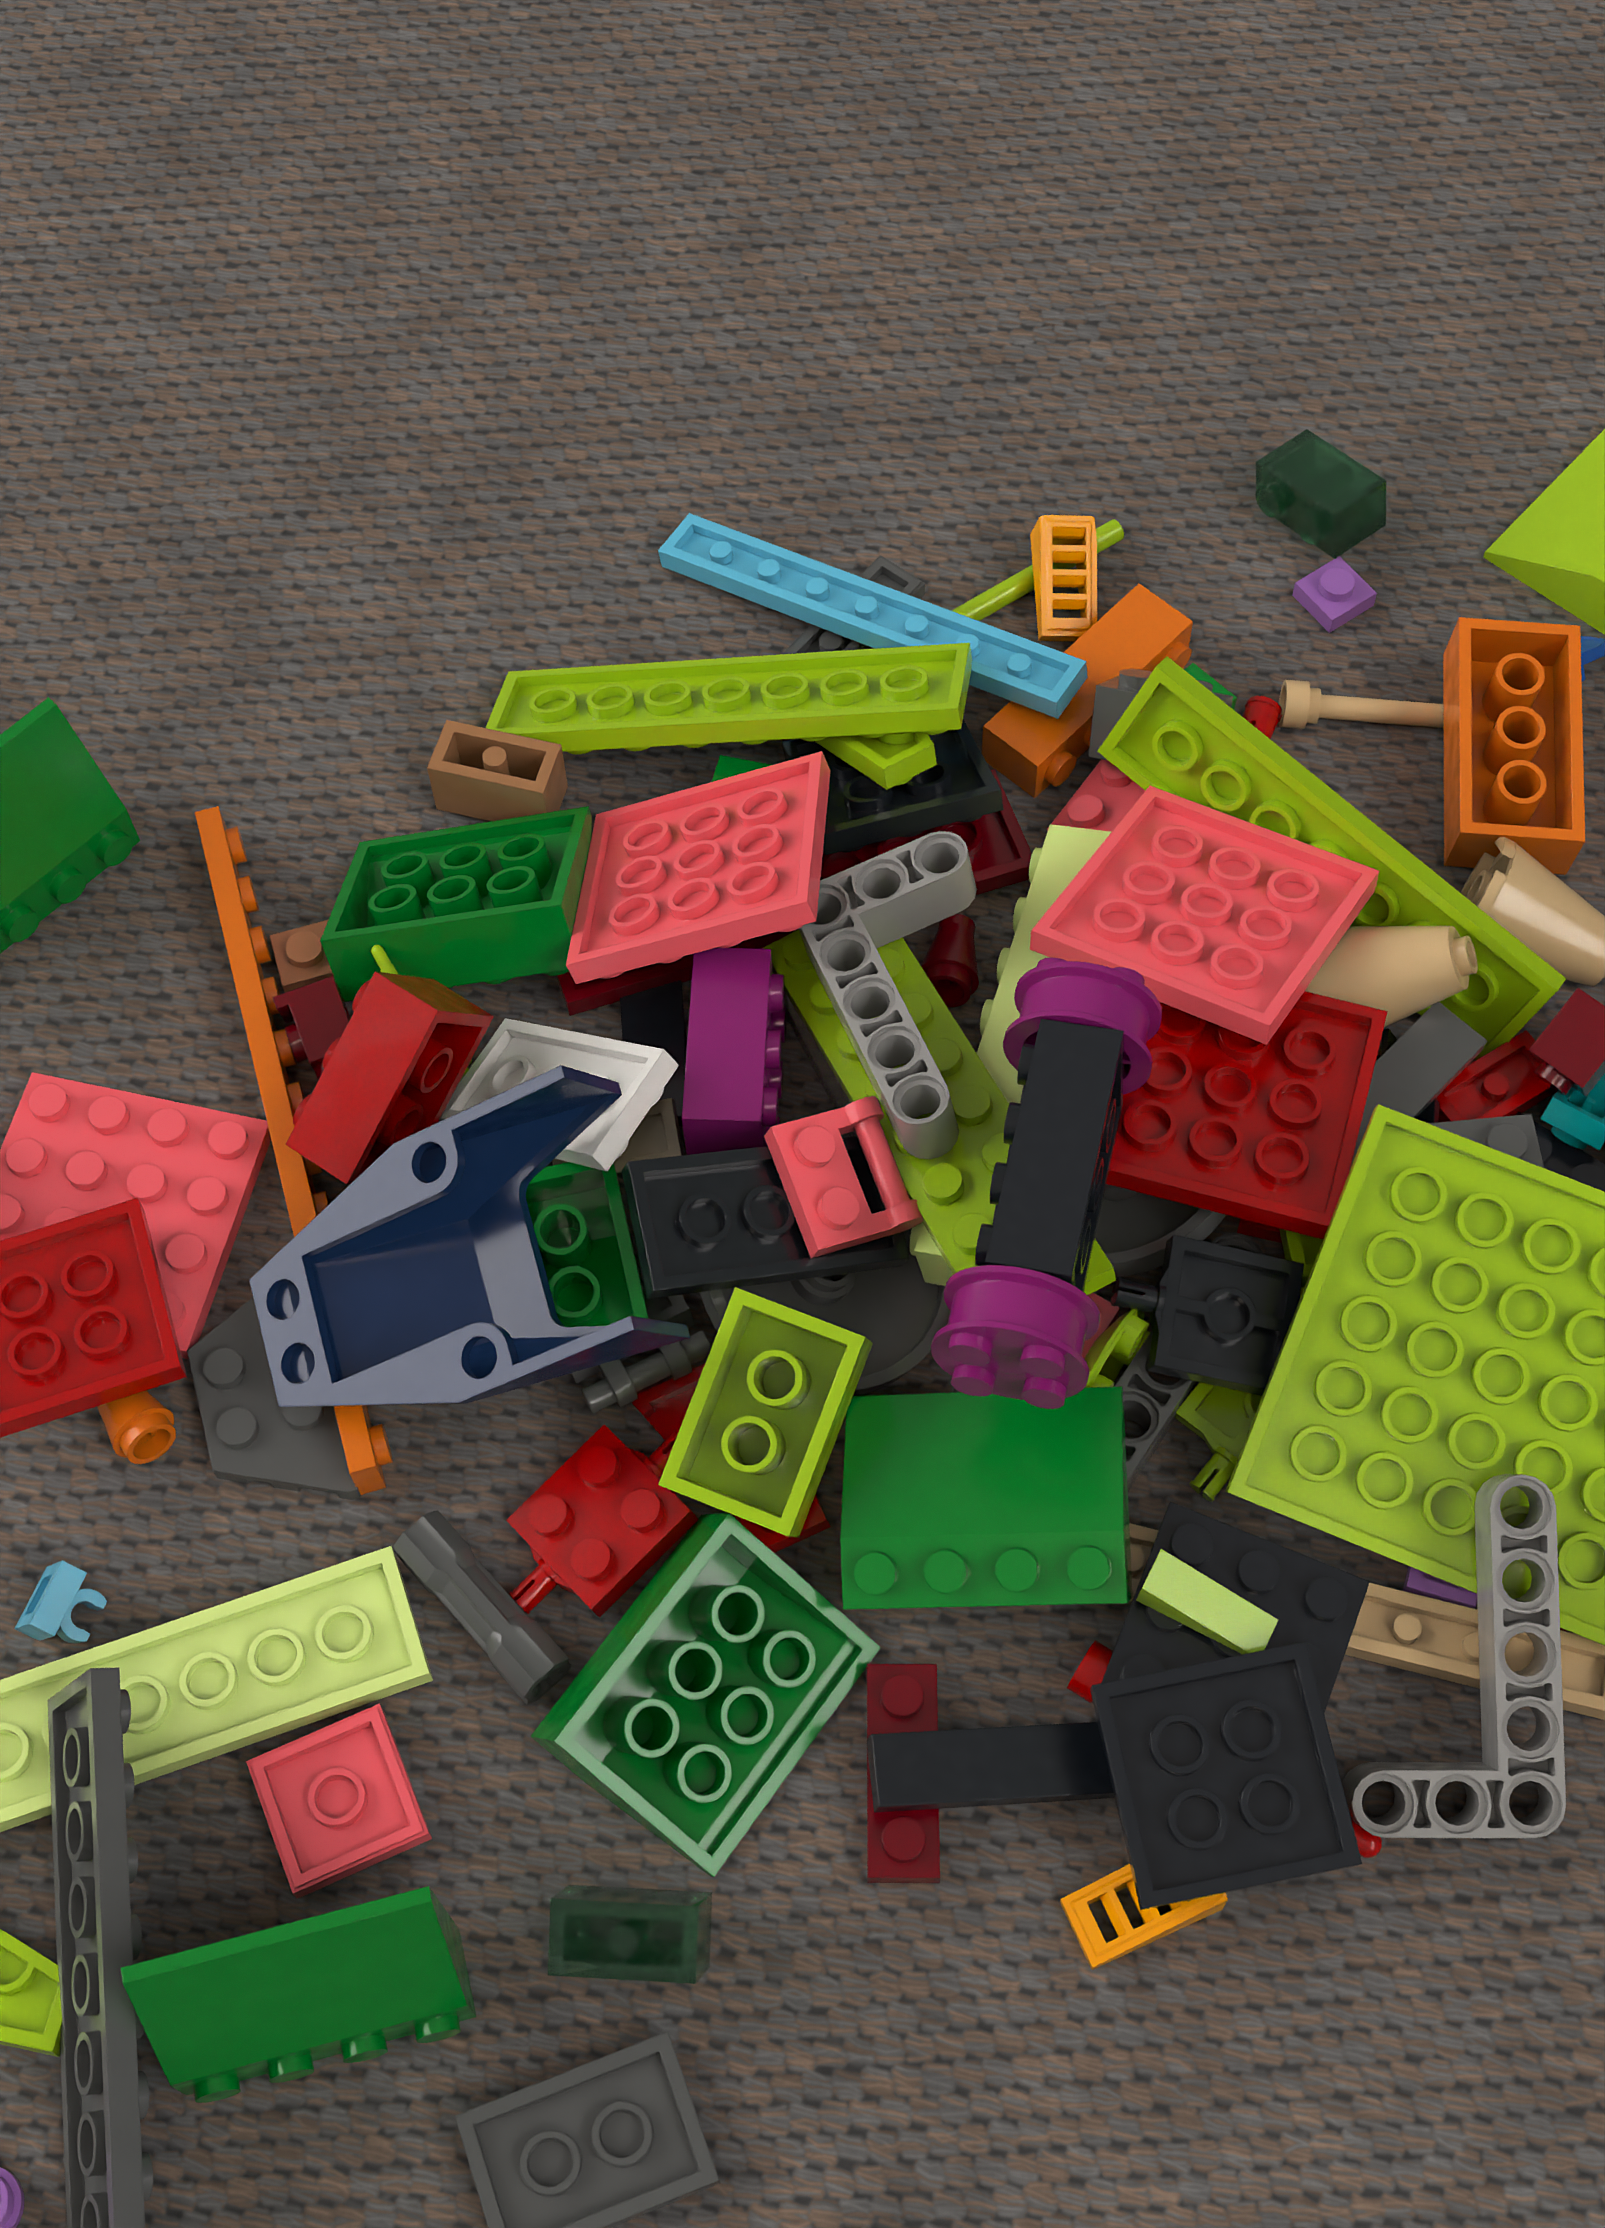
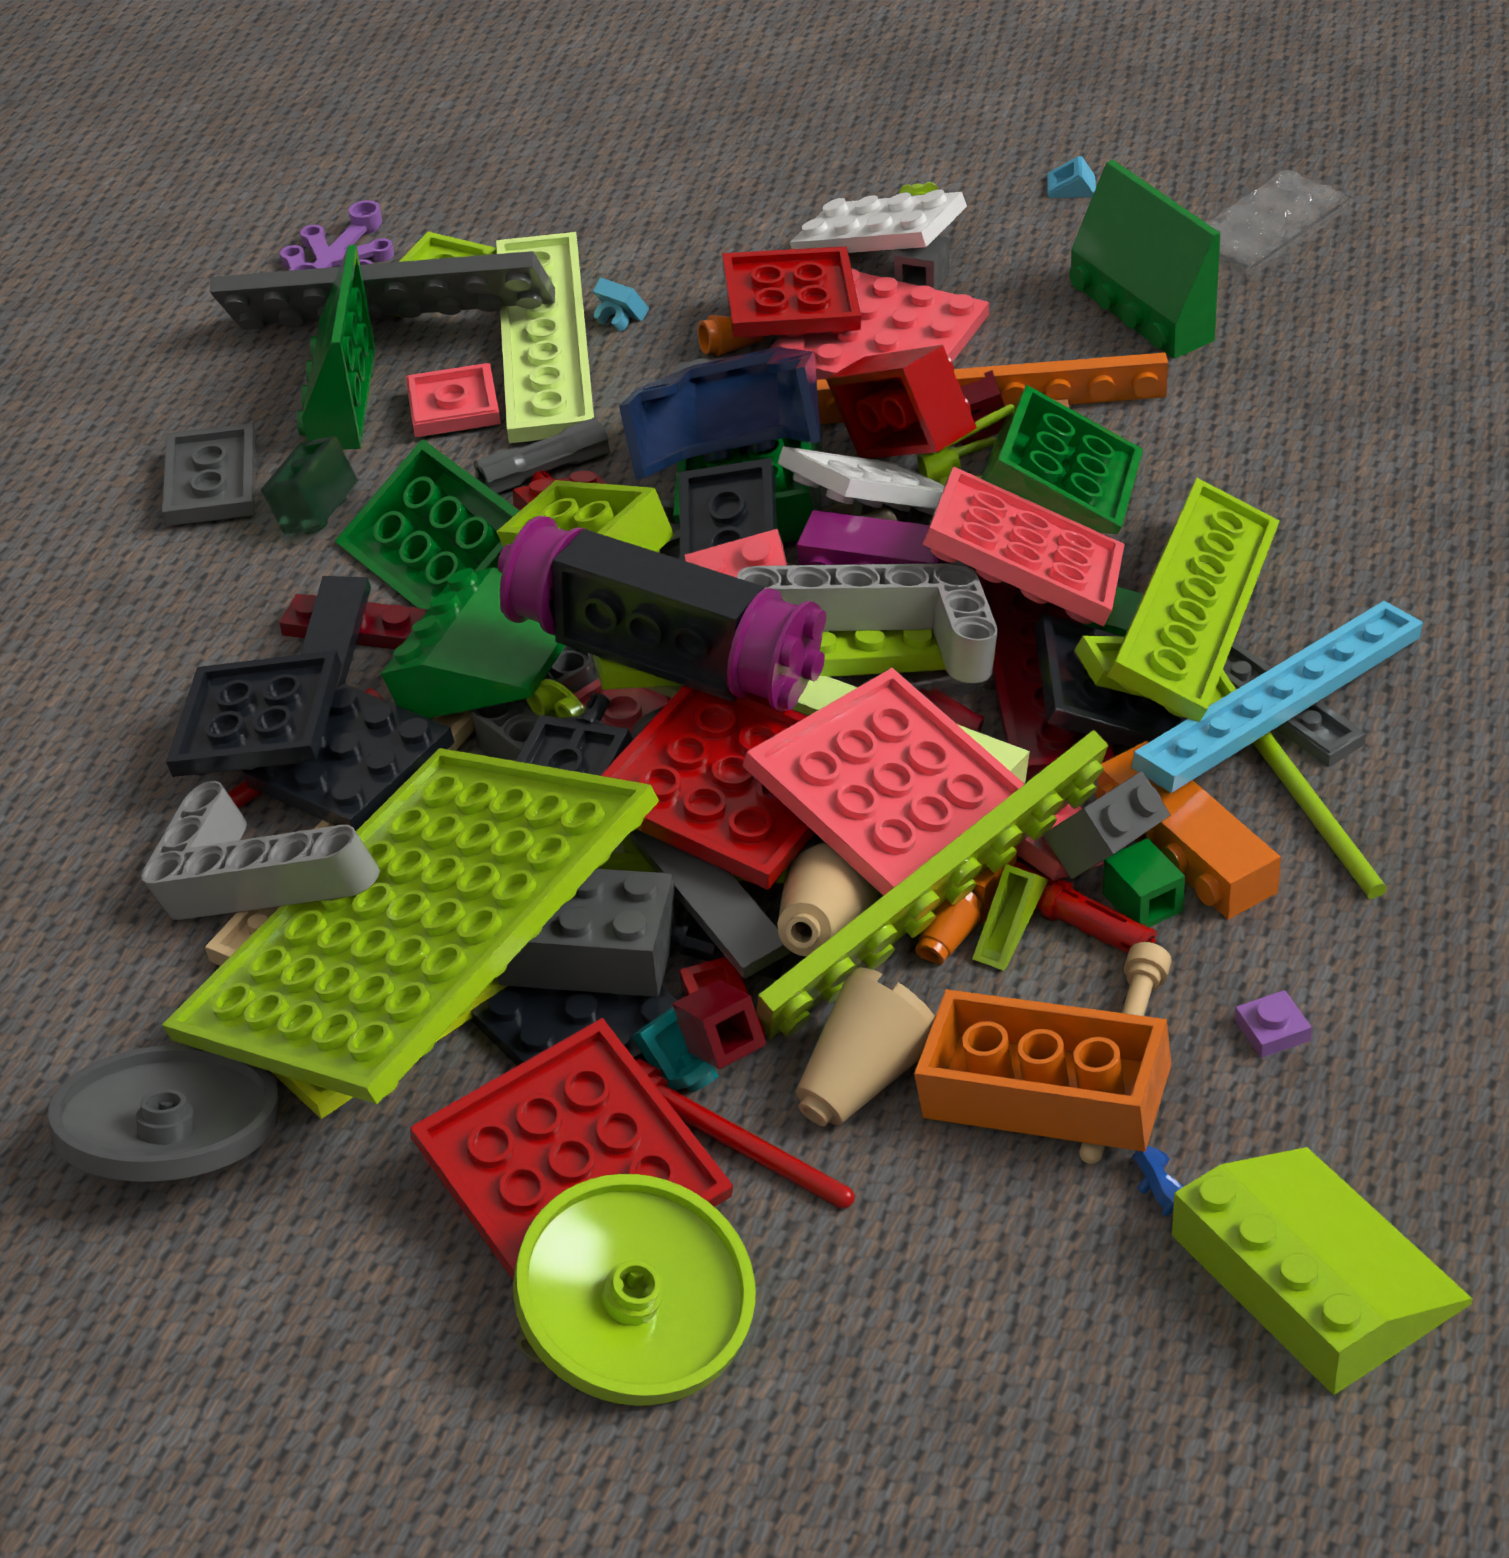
camera: 105 degrees right, 20 degrees down
medium nougat brick [427,720,568,821] -> none
light orange slope [1030,515,1097,641] -> none
lime piece [1136,1549,1278,1654] -> none
clear green brick [1255,429,1387,559] -> none

